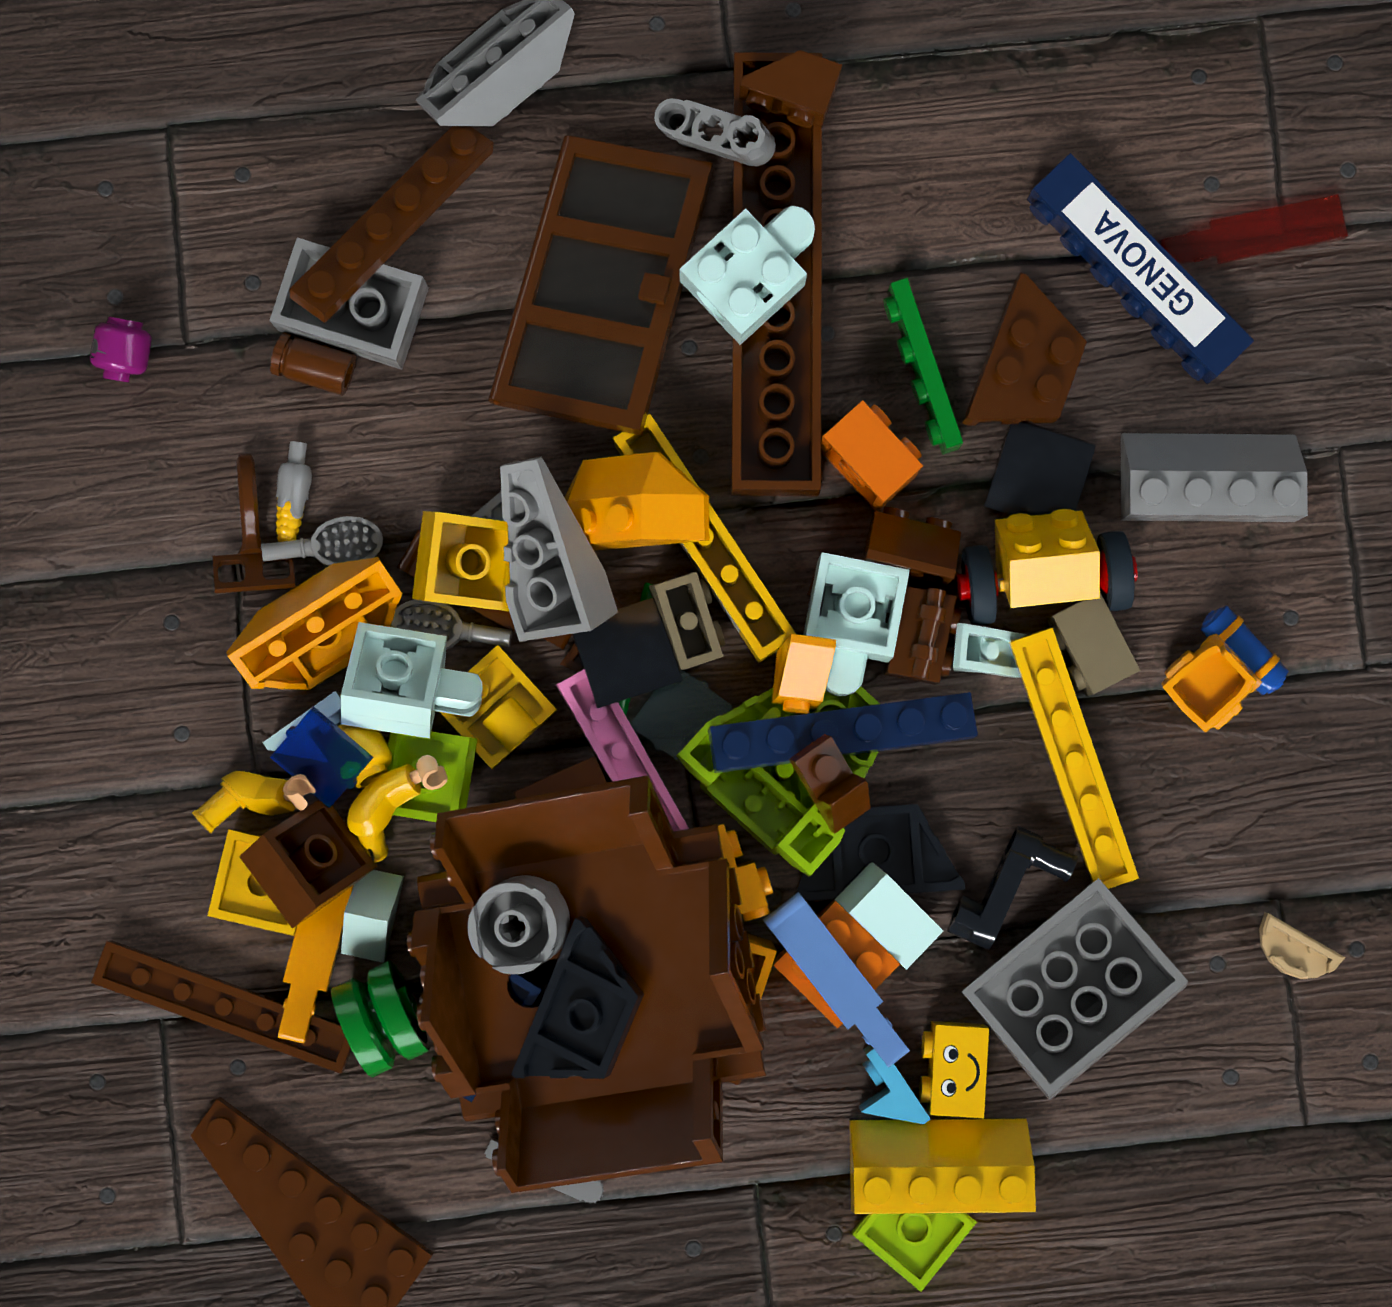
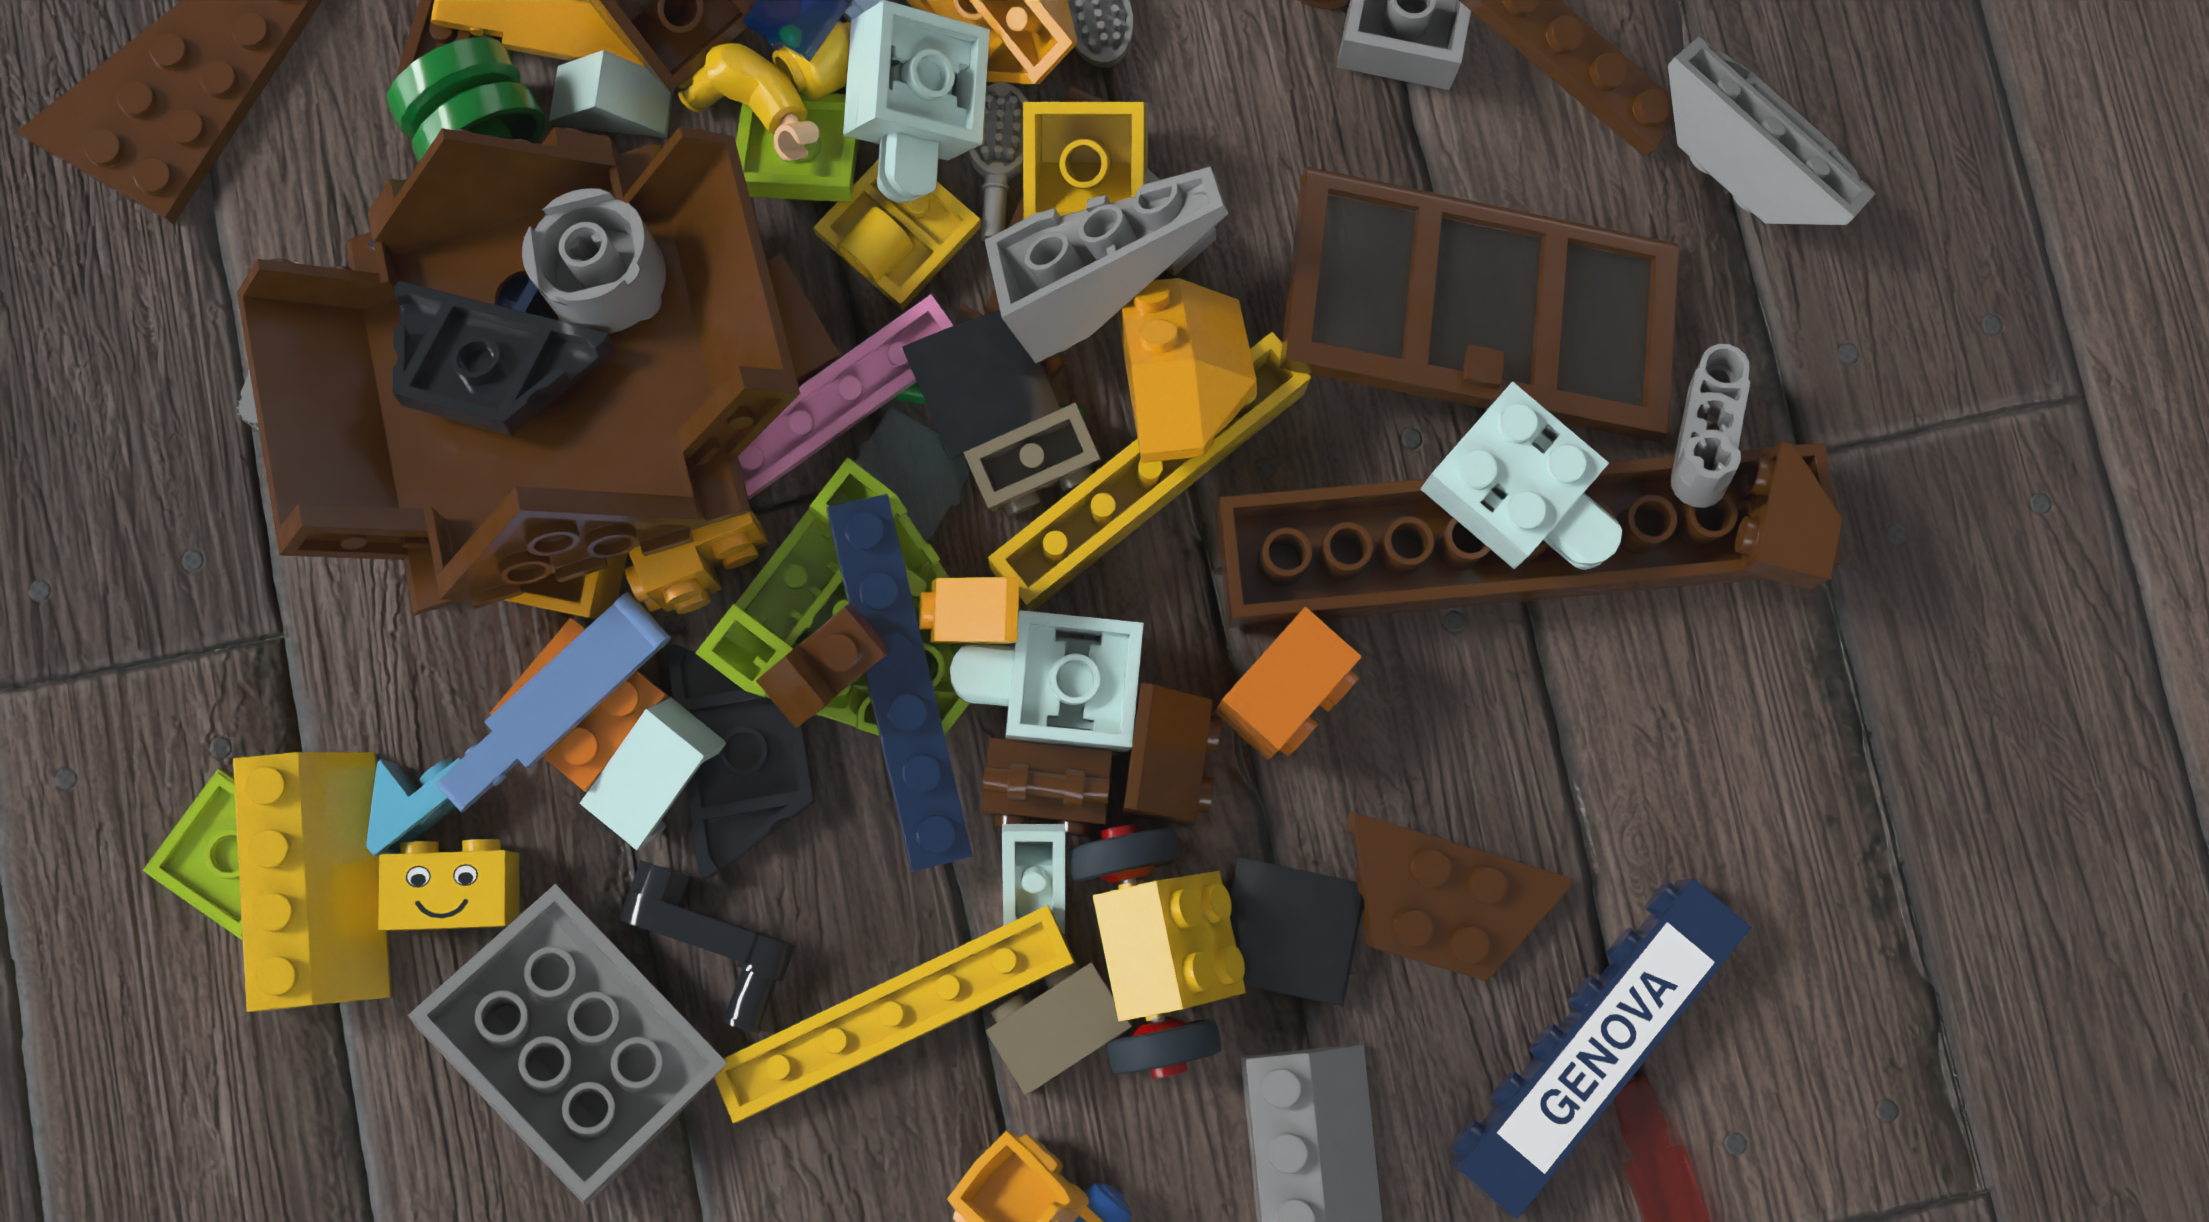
camera: 80 degrees right, 5 degrees down
green plate [883,278,963,455] -> none

